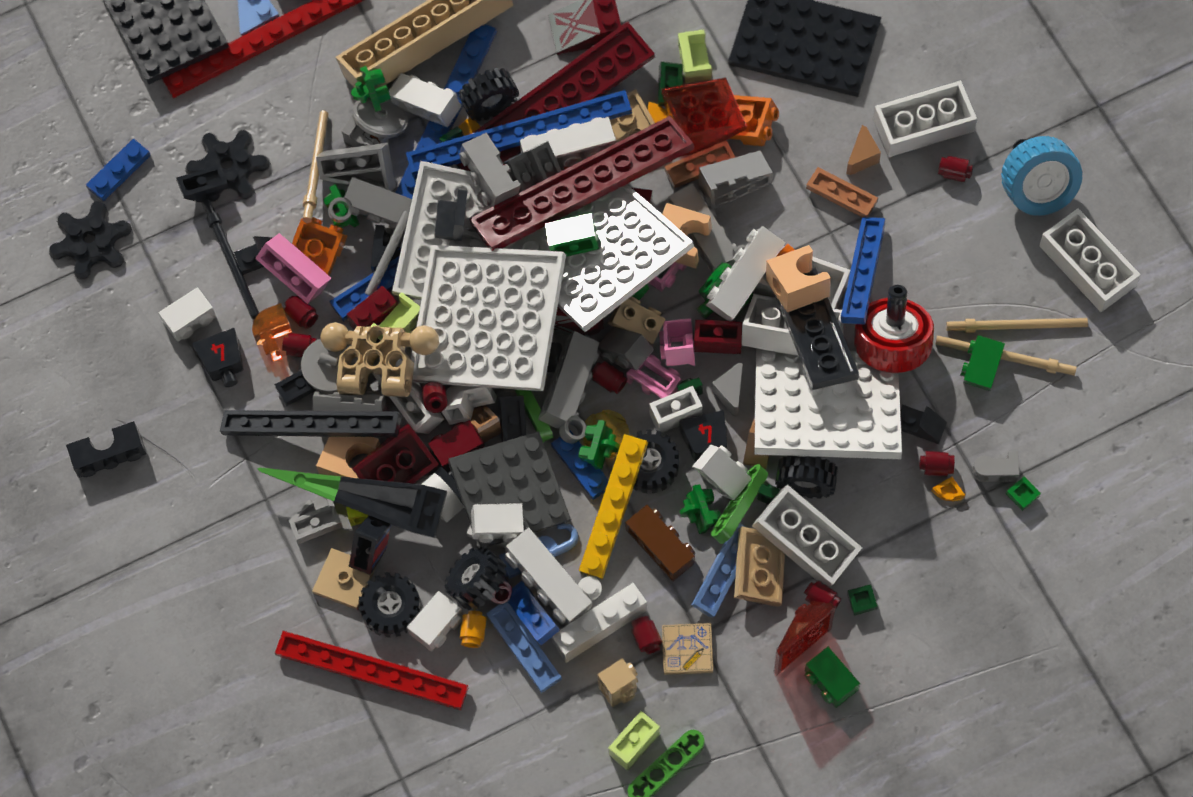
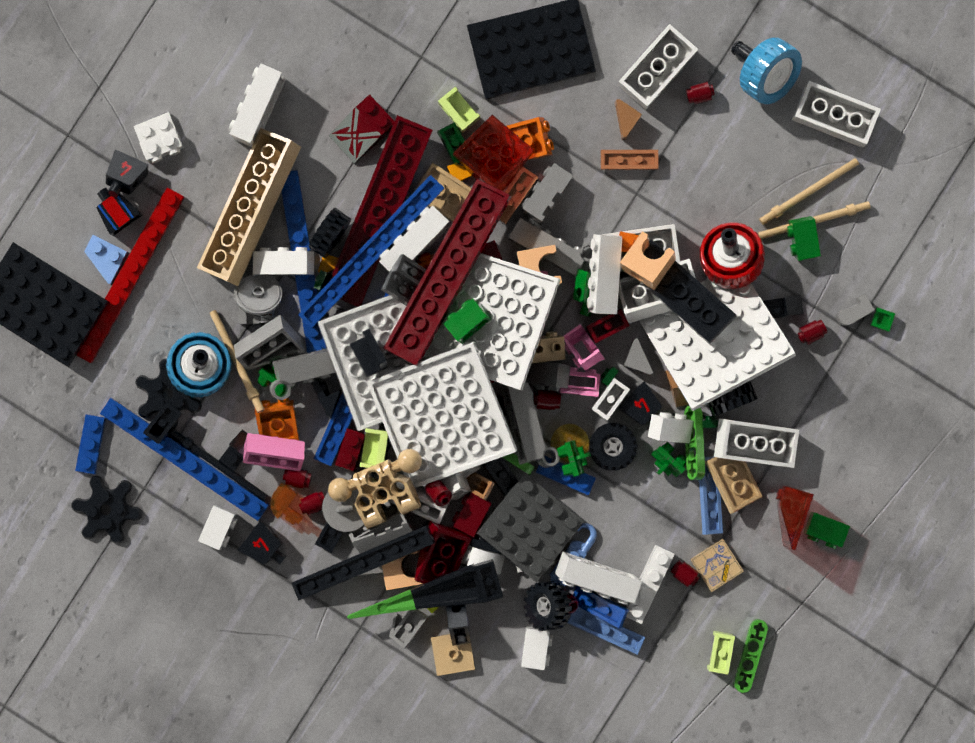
camera: 30 degrees left, 20 degrees up
black arch [66,421,146,478] -> none
red plate [275,631,469,711] -> none
green hips [351,66,391,112] -> none
black wheel [358,572,422,638] -> none
light grey bar [365,211,409,296] -> none
light grey wedge [459,133,521,208] -> none
light orange brick [460,610,487,648] -> none
white brick [471,504,524,543] -> none
white plate [578,576,602,601] -> none
yellow plate [579,434,648,579] -> none
tan brick [597,658,638,708] -> none
reddish brown brick [625,505,695,581] -> none
dark red brick [804,580,842,615] -> none
blue plate [841,217,886,325] -> none
dark green plate [847,584,878,616] -> none
light orange tile [931,476,965,501] -> none
none -> blue plate [100,398,269,521]
none -> dark azure wheel [166,332,231,398]

